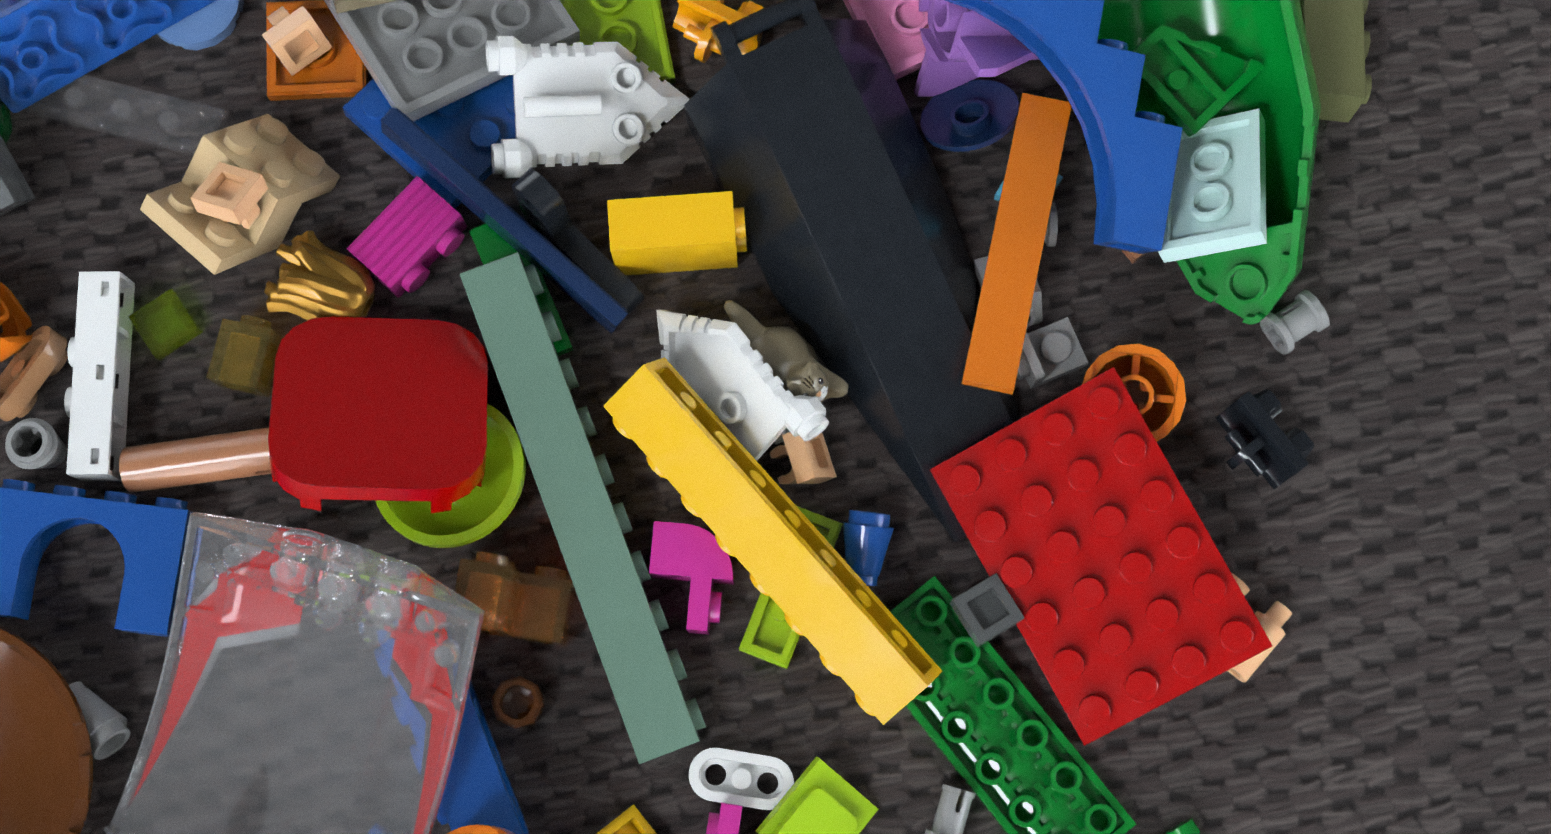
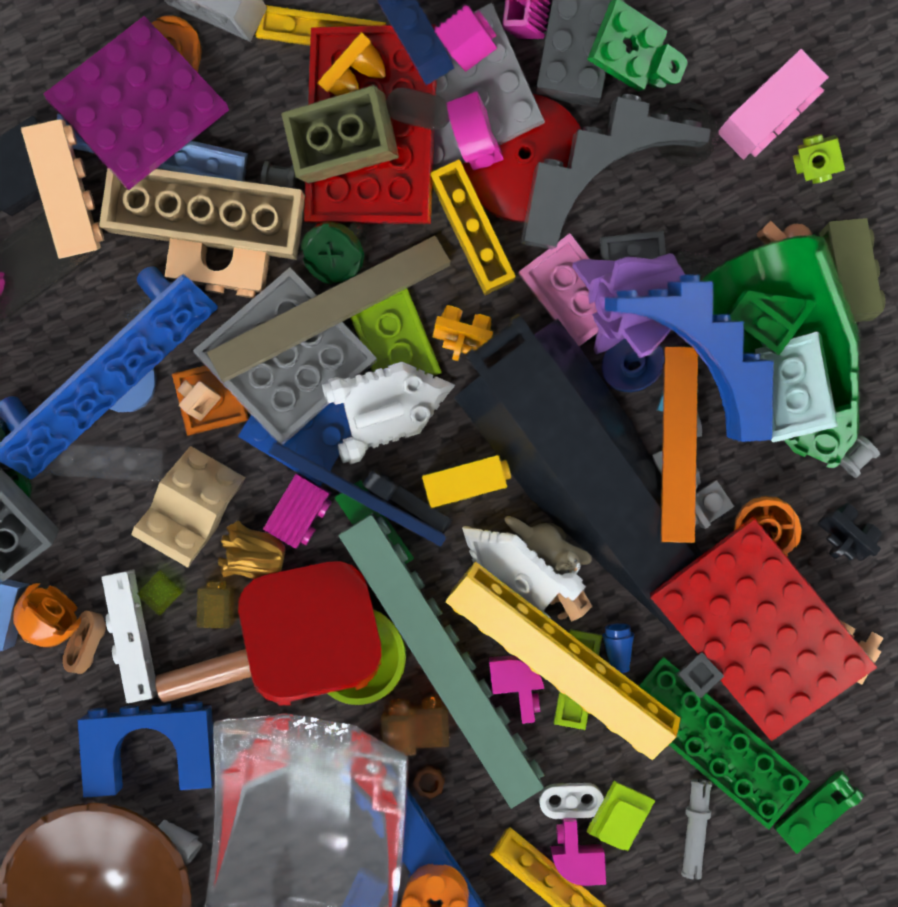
camera: 15 degrees left, 10 degrees up
light grey cone [5,418,67,469] -> none
light nougat tile [190,162,269,229] -> none

